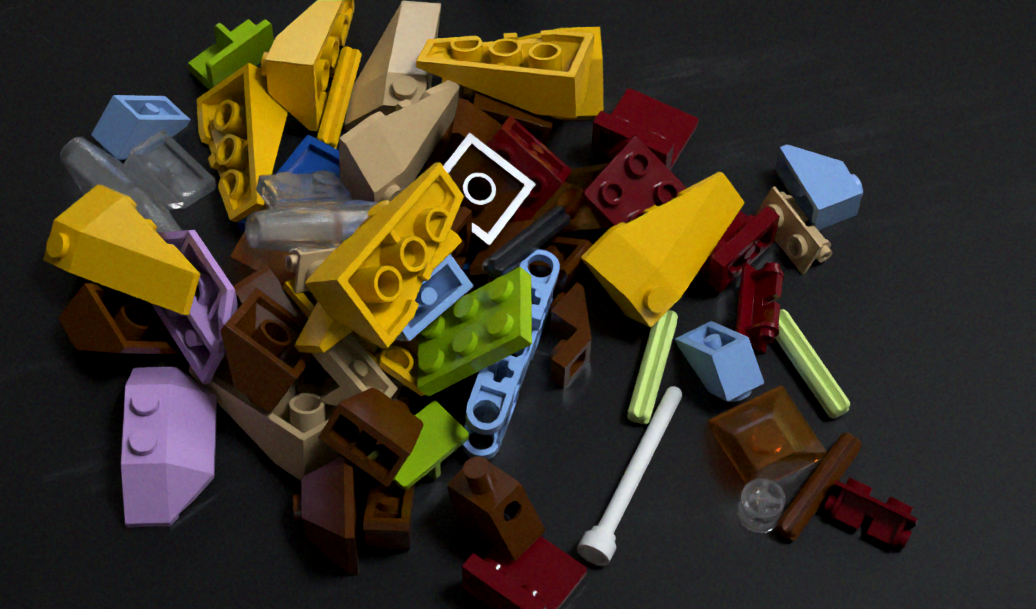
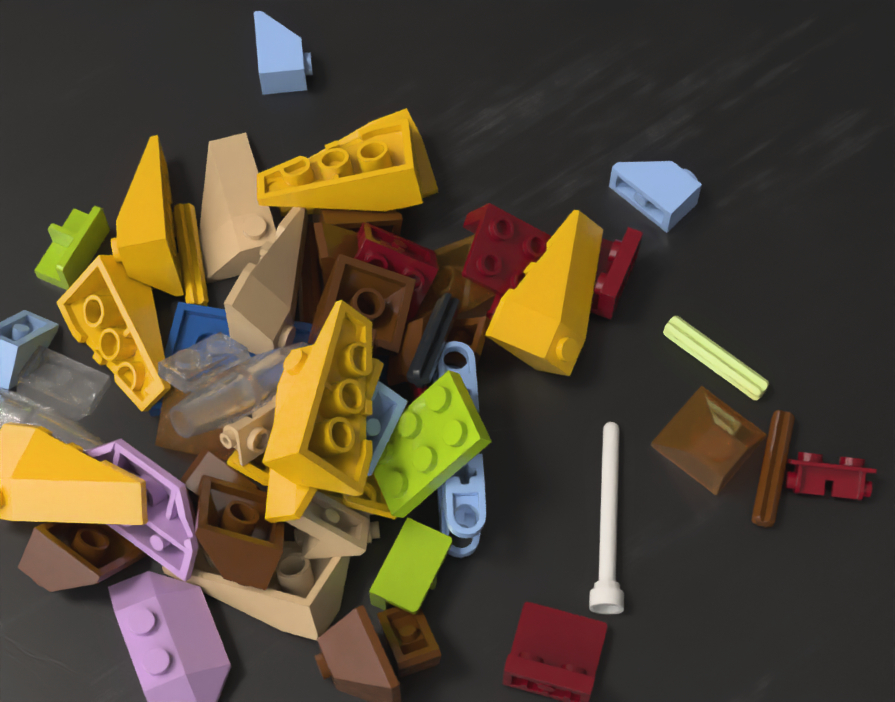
camera: 20 degrees left, 5 degrees up
reddish brown torso [318,388,424,488] -> none
reddish brown torso [447,456,546,561] -> none
reddish brown slope [549,282,591,388] -> none
dark red bracket [591,88,699,171] -> none
yellowish green axle [627,310,678,425] -> none
light blue slope [675,321,764,402] -> none
dark red hinge [736,262,784,354] -> none
clear wheel [738,478,785,533] -> none
tan hinge [755,187,833,275] -> none

